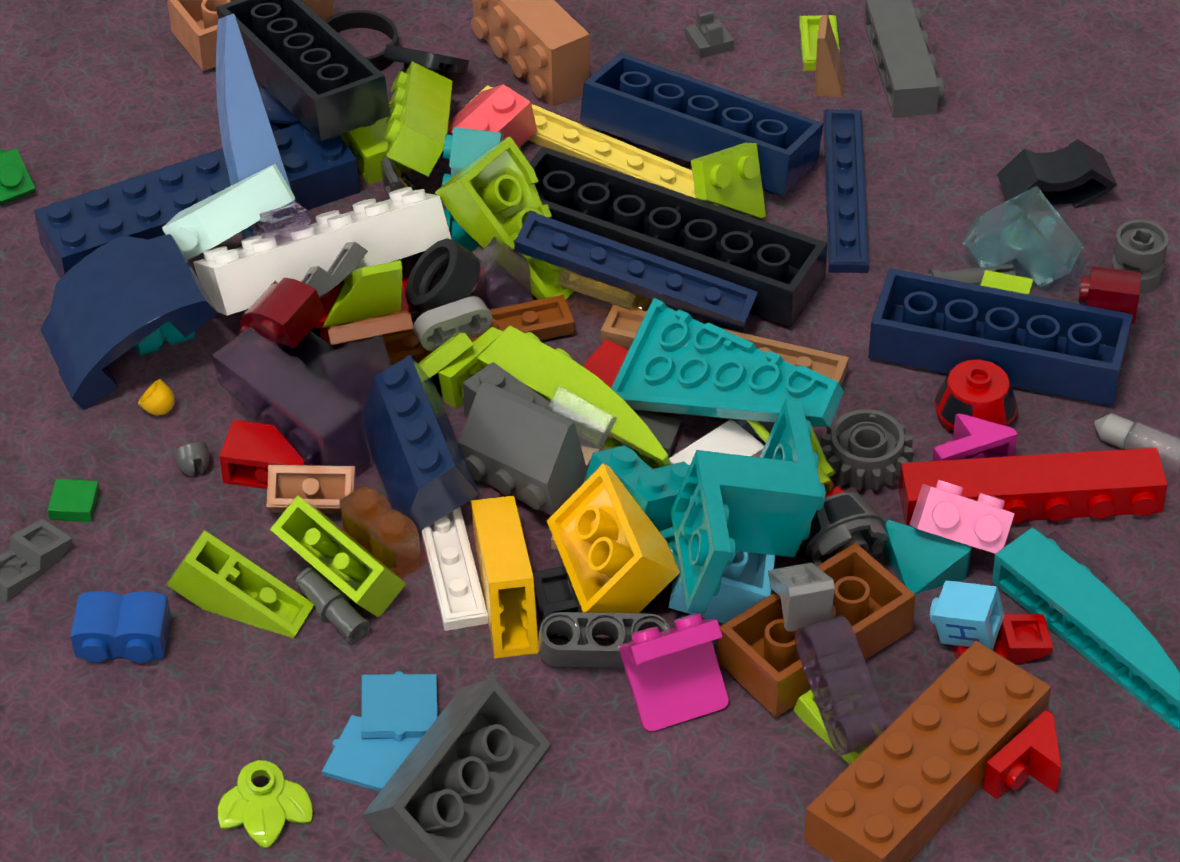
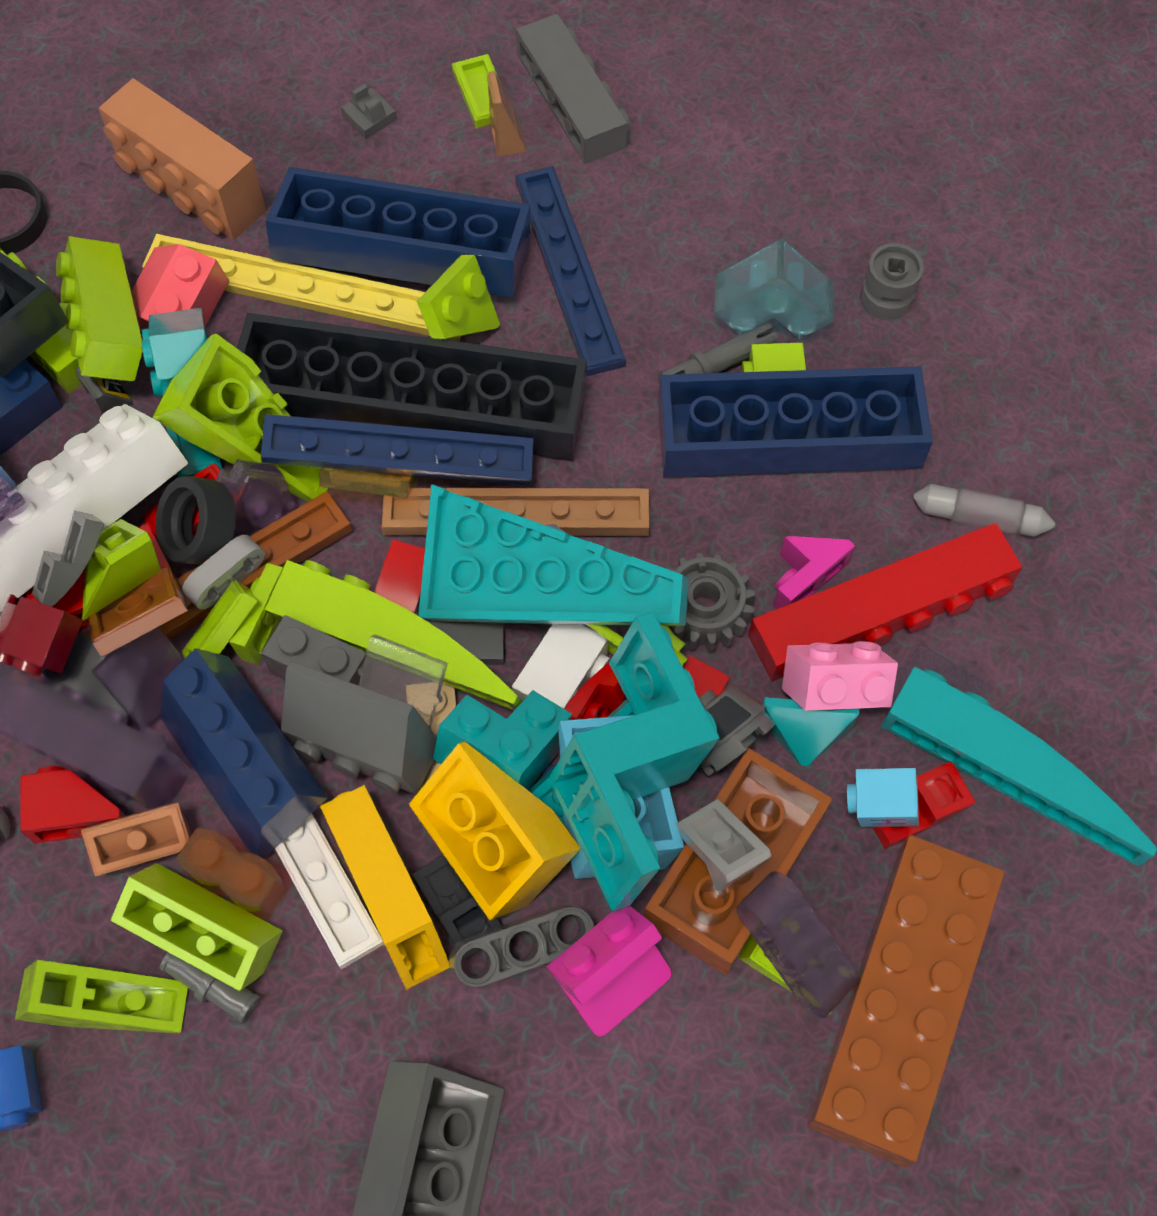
camera: 20 degrees left, 20 degrees up
dark azure piece [322,715,422,792] -> none
dark azure piece [362,671,438,741] -> none
black tile [384,44,470,75] -> none
red cone [934,360,1018,433] -> none
red slope [983,710,1061,800] -> none
black brick [997,139,1117,213] -> none
dark red brick [1078,266,1141,324] -> none

